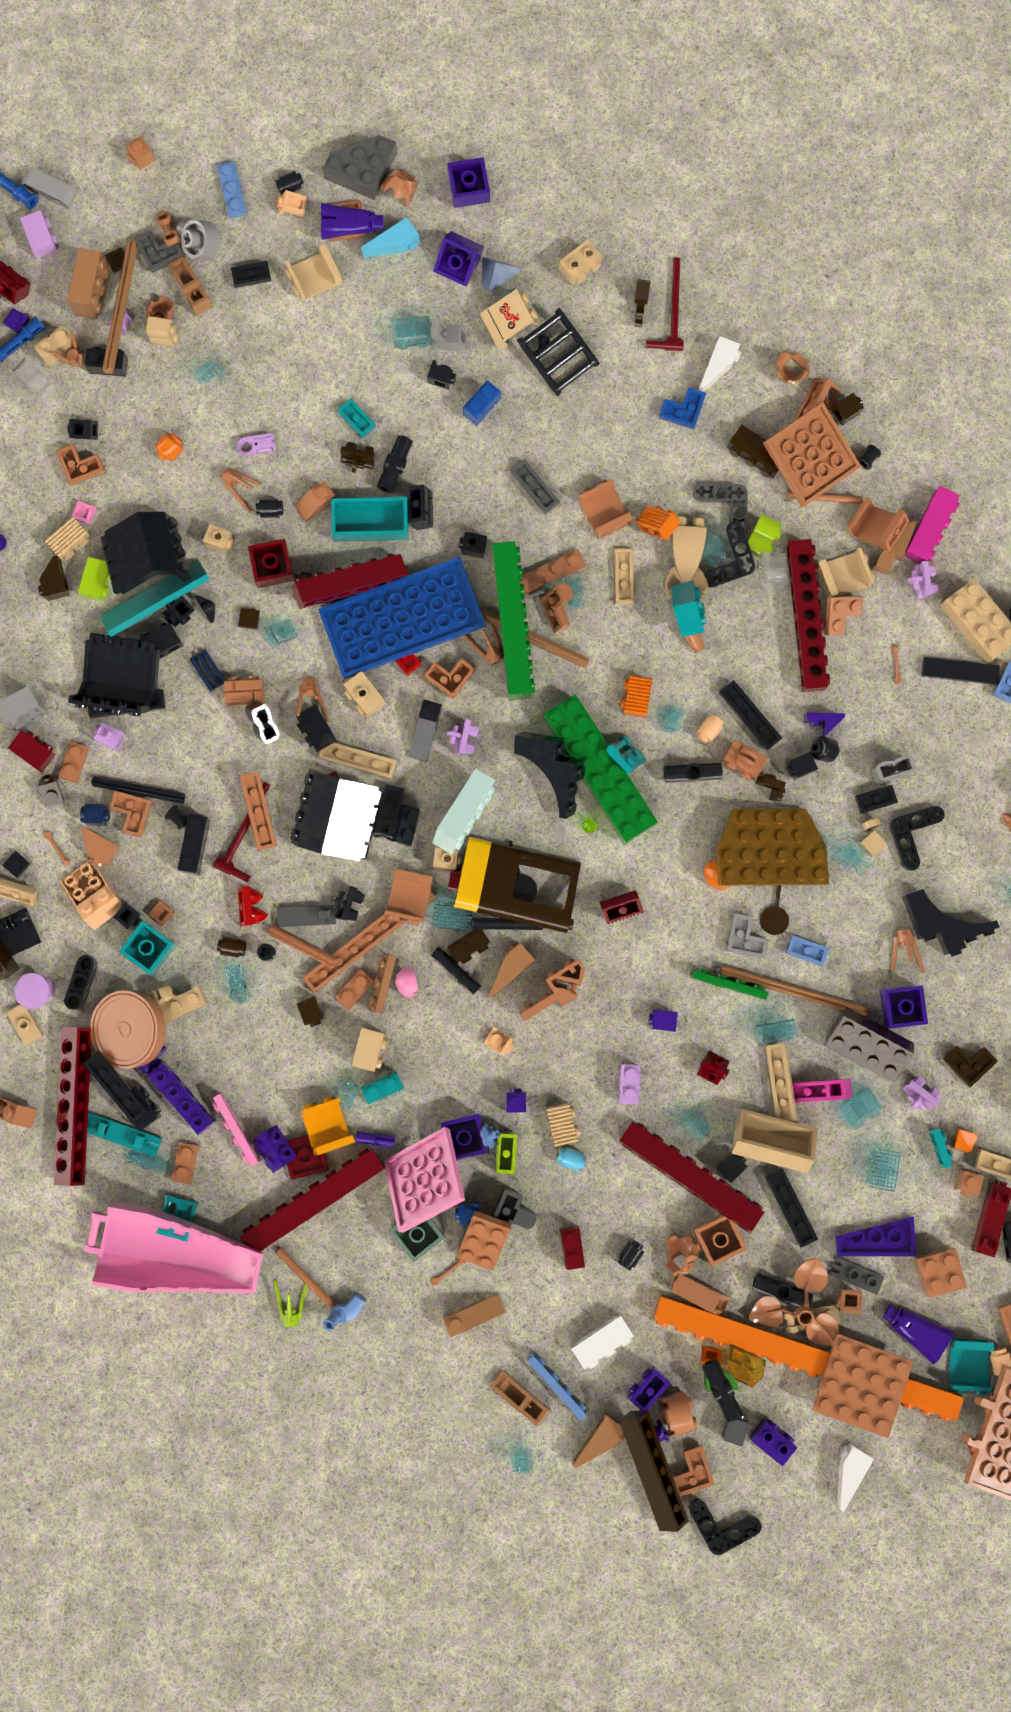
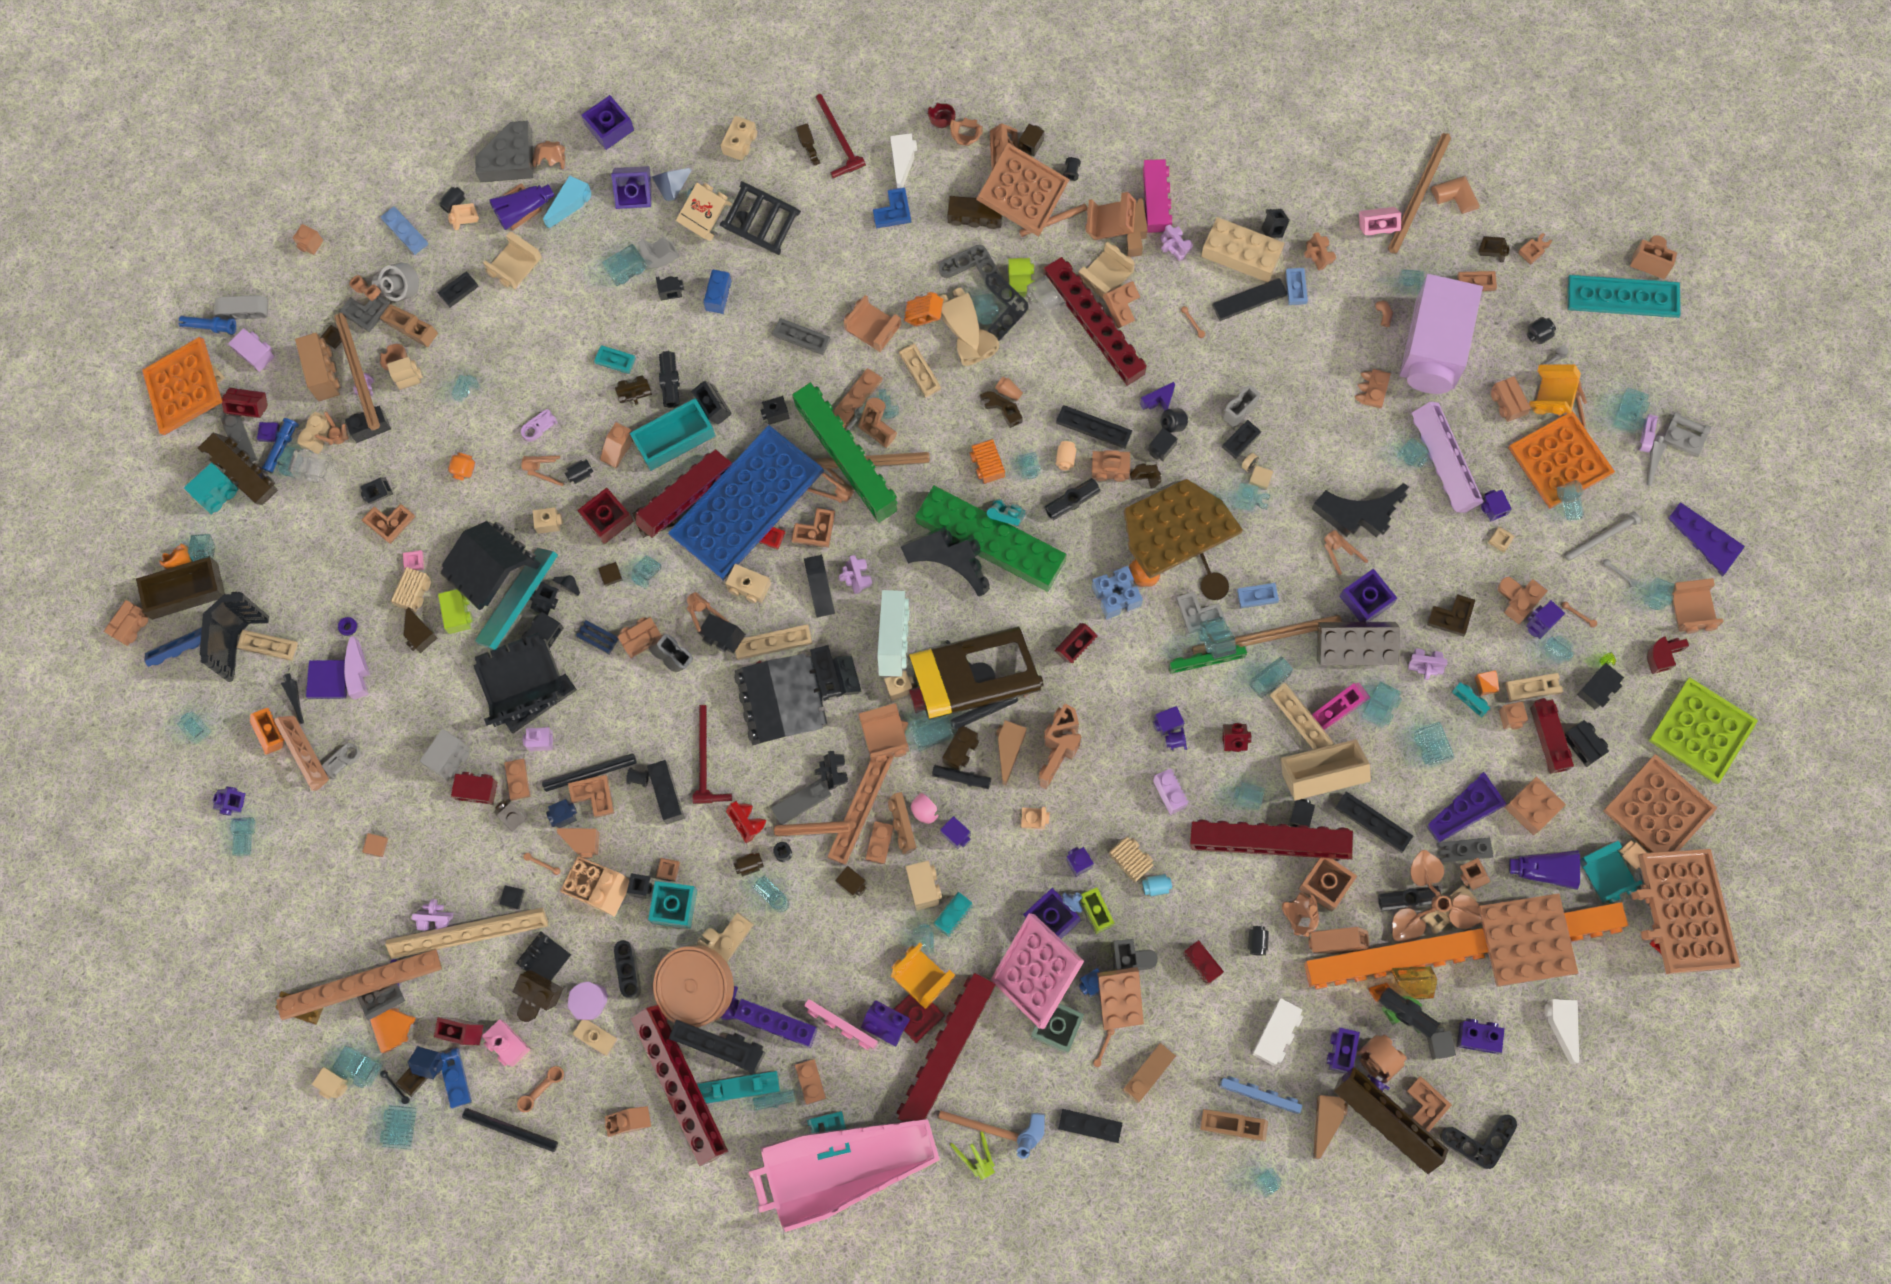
camera: 20 degrees left, 10 degrees down
nougat plate [239,771,277,851] -> none
dark purple axle [355,1131,395,1148] -> none
clear neon green hinge [582,817,599,833] -> none
teal brick [671,580,707,638] -> none
black beam [890,806,945,871] -> none
none -> clear light blue bracket [277,446,306,478]
none -> dark red hair [927,103,956,128]
none -> dark purple brick [940,816,971,850]
none -> dark brown piece [980,391,1023,428]
none -> black plate [1058,1109,1123,1143]
none -> medium blue brick [1092,566,1143,620]
none -> dark purple brick [1165,727,1188,751]
none -> clear light blue brick [1198,617,1236,659]

